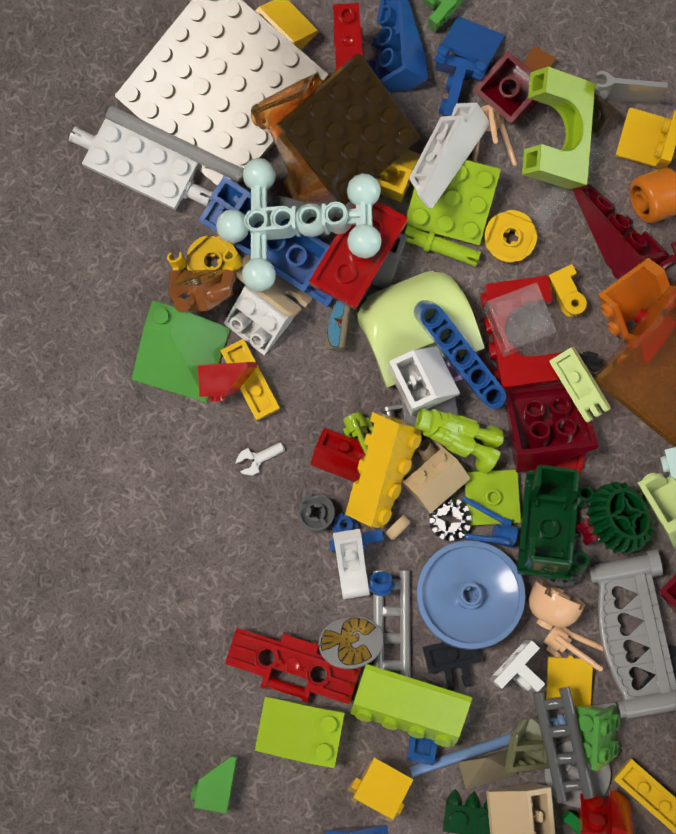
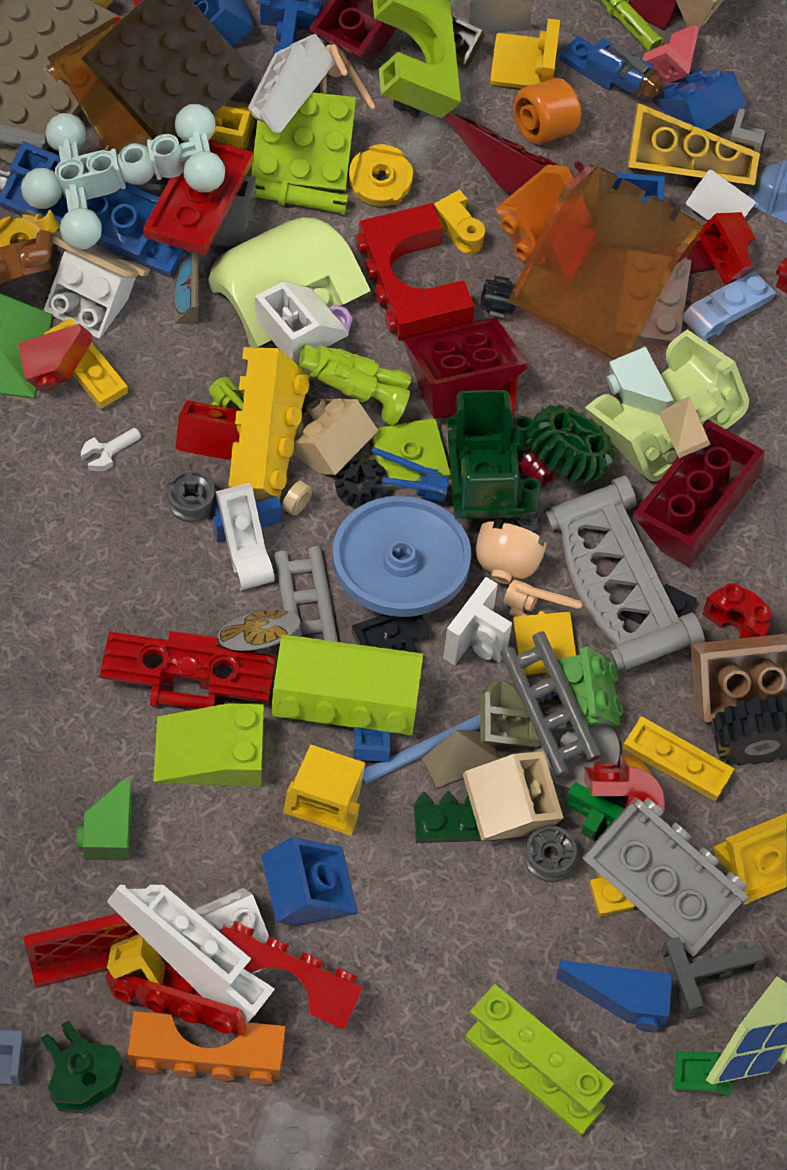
camera: 15 degrees left, 20 degrees down
blue plate [368,572,395,596] -> none
blue beam [414,300,506,409] -> none
clear brick [484,283,557,357] -> none
yellowish green hinge [549,347,611,423] -> none

